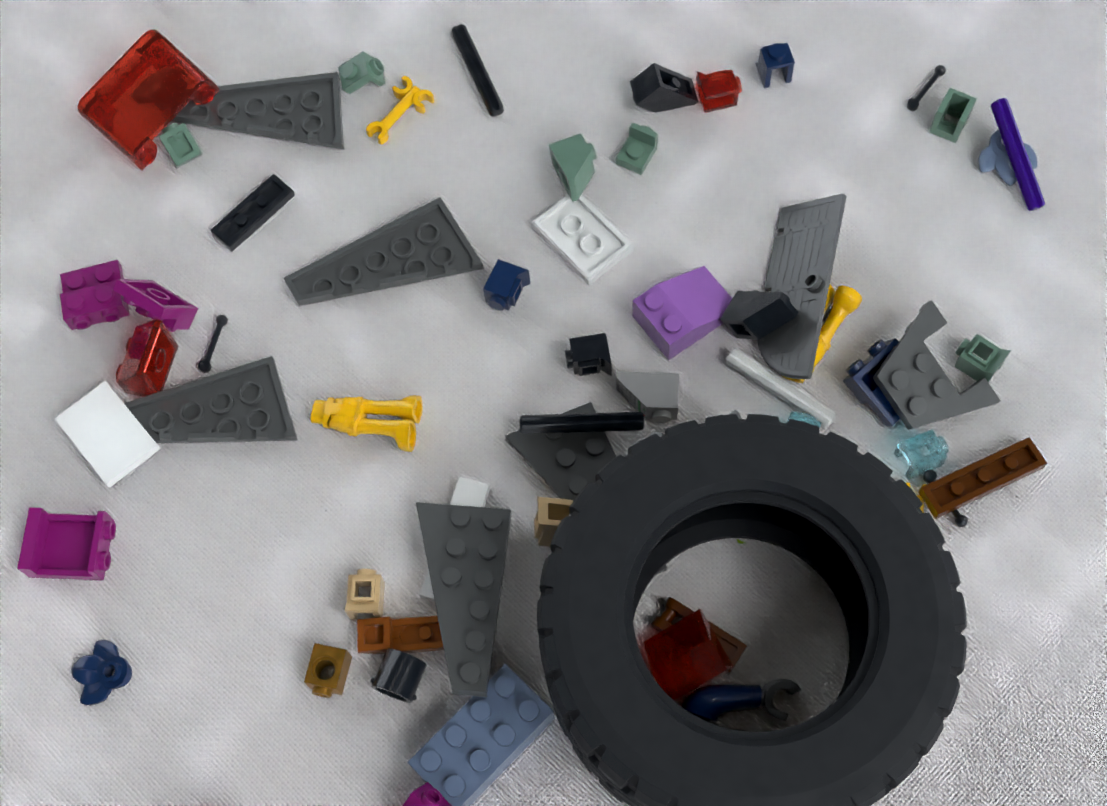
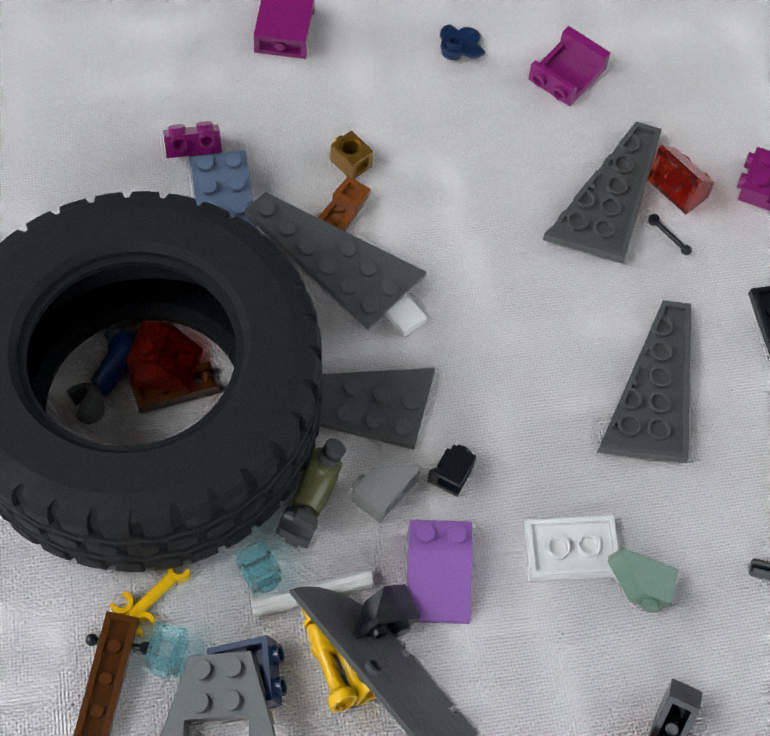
camera: 115 degrees right, 5 degrees down
white tile [54,381,161,488] -> none
magenta plate [113,279,199,332] -> none
yellow piece [311,395,423,452] -> none
tan window [344,569,385,620] -> none
black piece [370,648,427,703] -> none
dark blue window [483,259,531,311] -> none
black axle [519,412,644,434] -> none
tan window [534,496,573,547] -> none
sand green bracket [616,123,658,175] -> none

